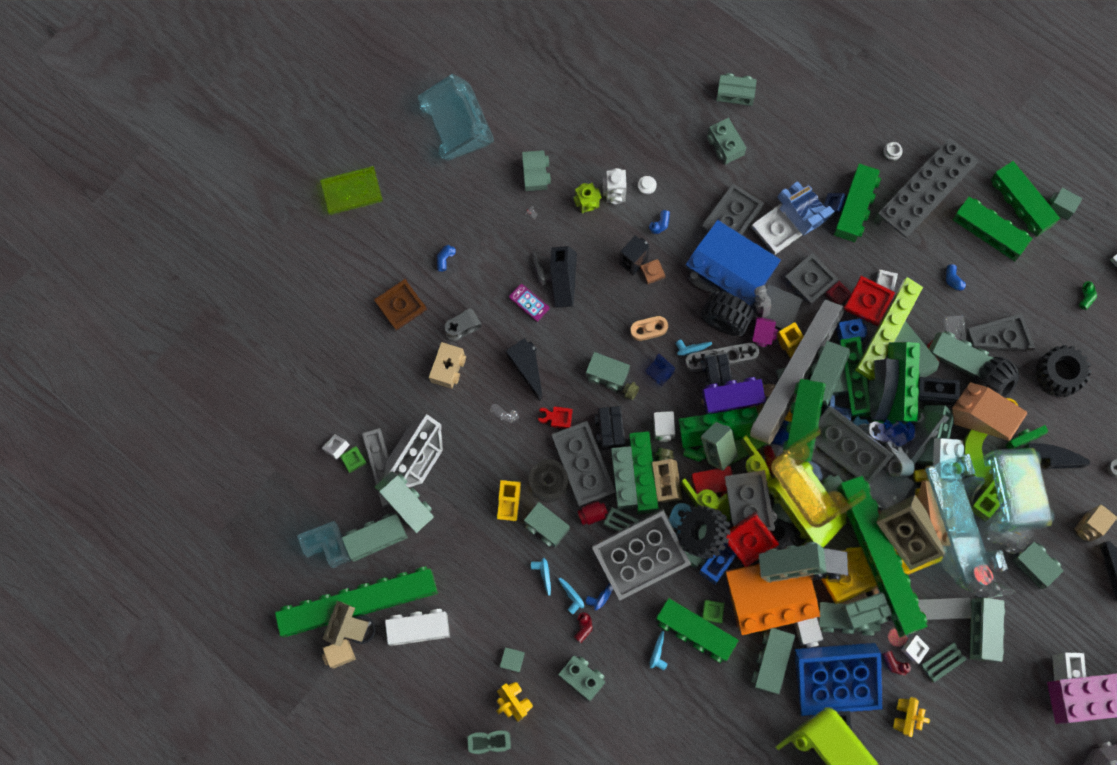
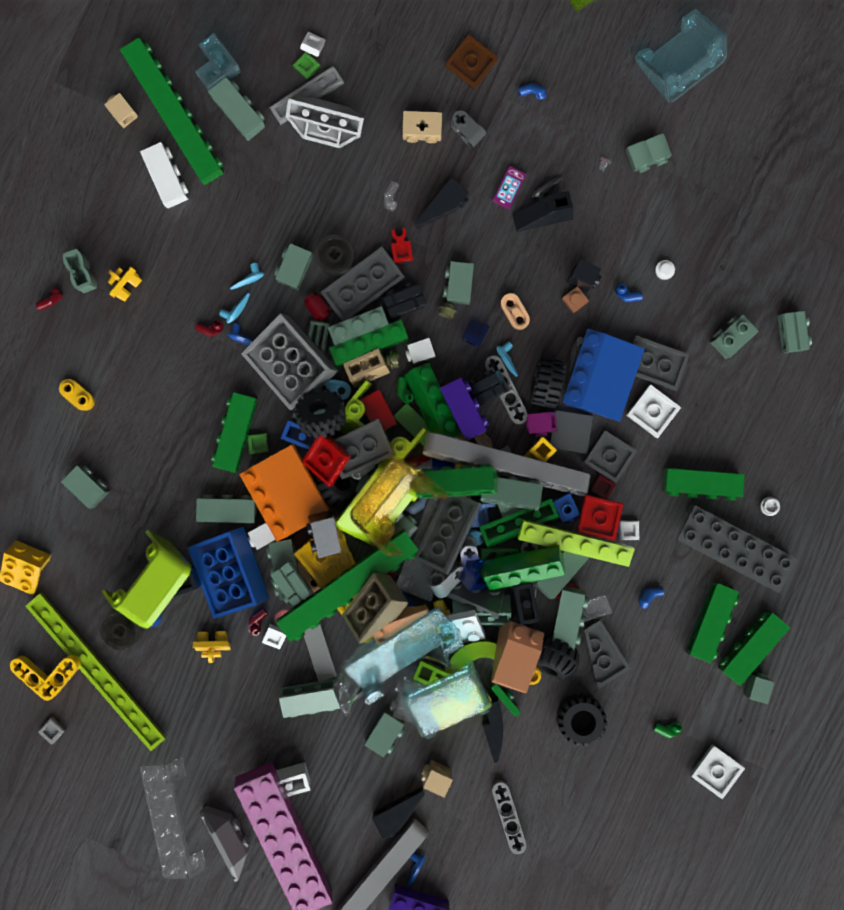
camera: 70 degrees right, 15 degrees up
dark tan piece [323,601,375,647] -> none
brick [375,471,434,533] -> none
yellow brick [497,480,521,521] -> none
sand green tile [500,647,525,673] -> none
sand green brick [559,656,605,702] -> none
lime brick [573,183,601,213] -> none
white brick [603,168,626,204] -> none
medium azure bar [650,631,667,671] -> none
sand green brick [701,422,738,471] -> none
light grey hinge [754,285,771,318] -> none
sand green brick [759,542,826,583] -> none
medium blue hips [777,182,835,236] -> none
dark blue plate [824,193,847,213] -> none
black slope [869,359,899,420] -> none
sand green tile [920,643,967,682] -> none
clear tile [974,564,993,586] -> none

